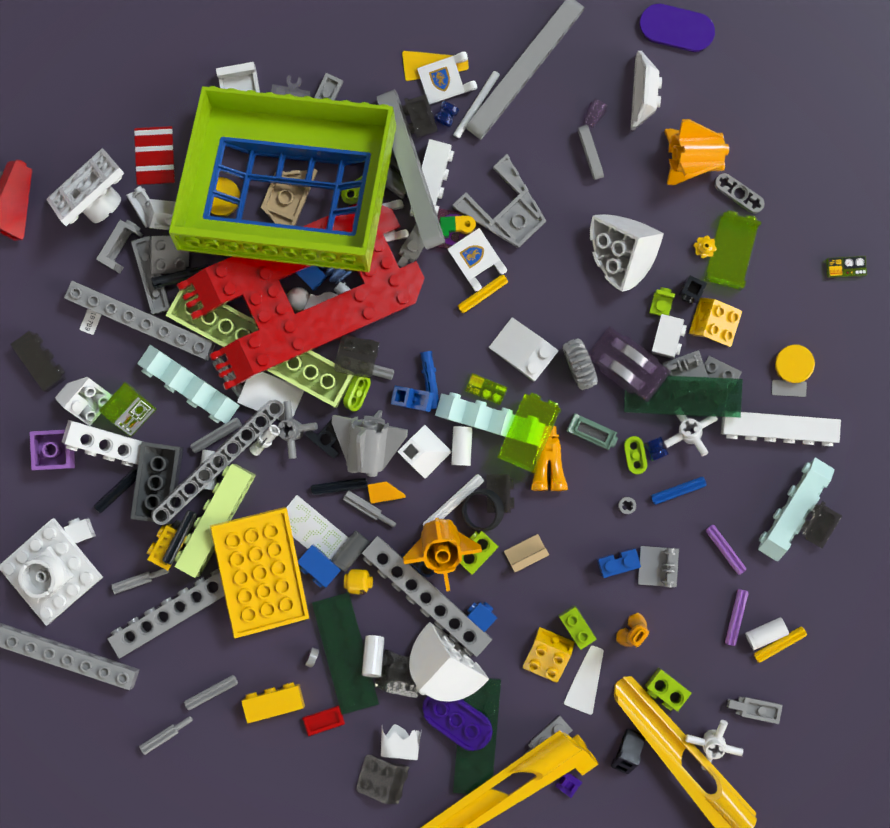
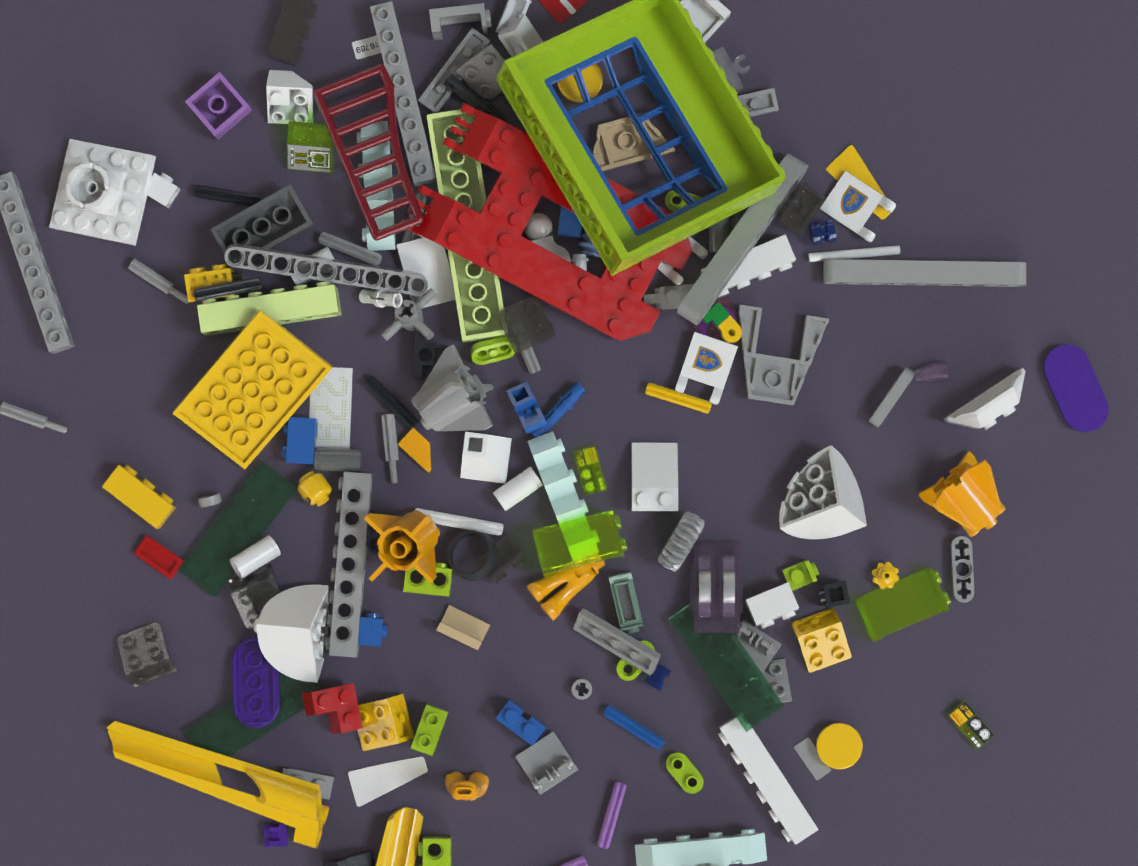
camera: 50 degrees right, 0 degrees up
white brick [62,420,143,467] -> none
light grey brick [108,568,225,659] -> none
light grey axle [184,675,238,710] -> none
white piece [381,724,422,760] -> none
white bar [664,406,718,456] -> none
none -> red brick [302,683,363,734]
none -> dark red bar [313,64,424,241]
none -> light grey plate [573,608,661,675]
none -> lime plate [666,752,704,794]

